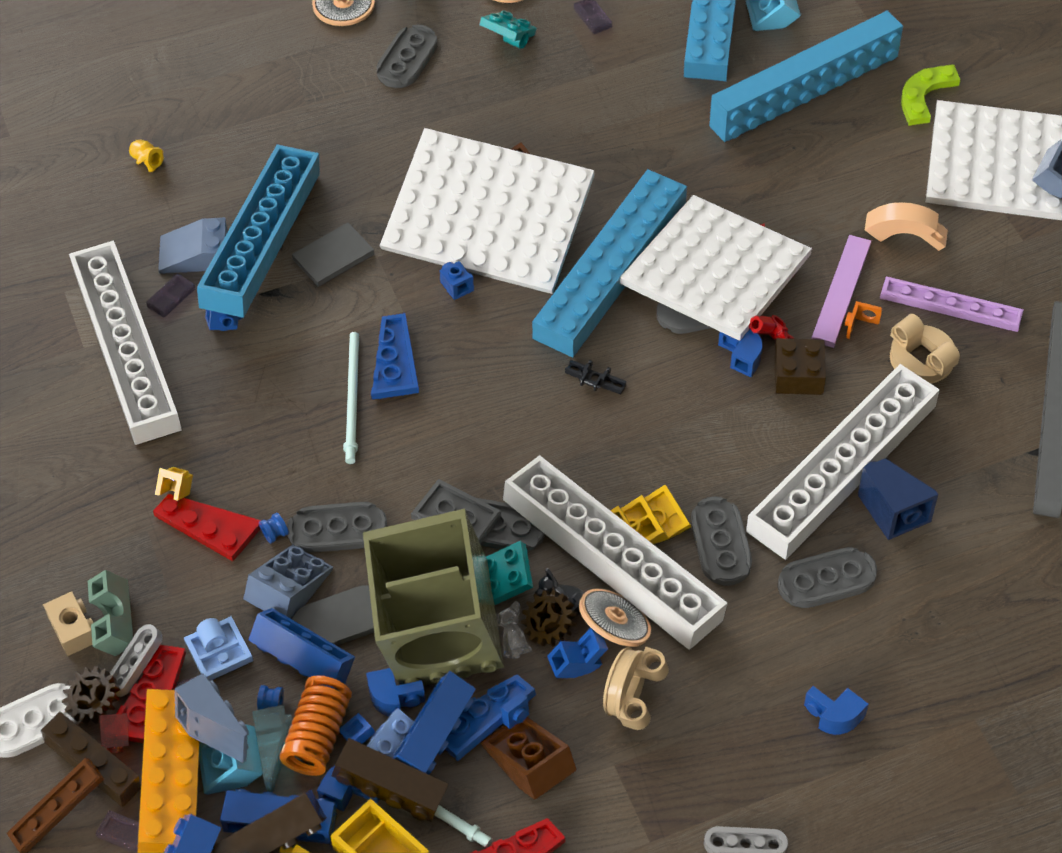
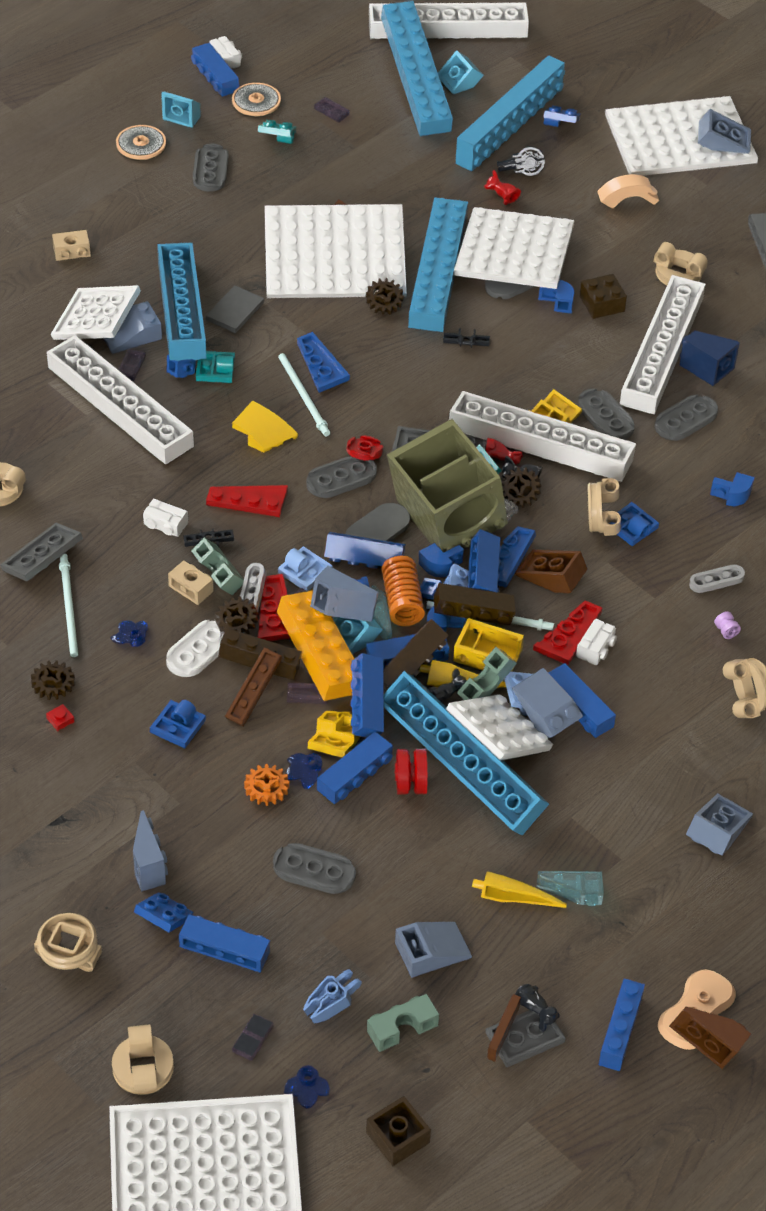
camera: 25 degrees left, 5 degrees down
clear red bracket [99,713,129,753] -> none
yellow animal [129,140,164,172] -> none
yellow window [155,467,193,501] -> none
sand blue slope [243,545,333,618] -> none
blue wheel [259,512,289,544] -> none
blue brick [439,261,474,300] -> none
blue plate [501,692,529,729] -> none
blue brick [547,628,608,678] -> none
piece [579,589,651,647] -> none
red bar [749,315,794,340] -> none
lavender tile [812,235,871,348] -> none
orange bracket [845,301,882,339] -> none
lavender tile [880,276,1024,332] -> none
lime plate [901,64,960,126] -> none
none -> white plate [51,285,141,340]
none -> tan brick [52,230,90,261]
none -> white brick [143,499,188,537]
none -> black piece [183,528,234,547]
none -> teal plate [196,351,235,383]
none -> yellow slope [232,401,298,453]
none -> red tile [346,435,384,460]
none -> dark brown gear [366,278,404,315]
none -> red animal [484,170,521,205]
none -> red animal [486,438,523,465]
none -> pin [497,146,545,176]
none -> blue plate [544,106,581,127]
none -> blue plate [609,502,659,546]

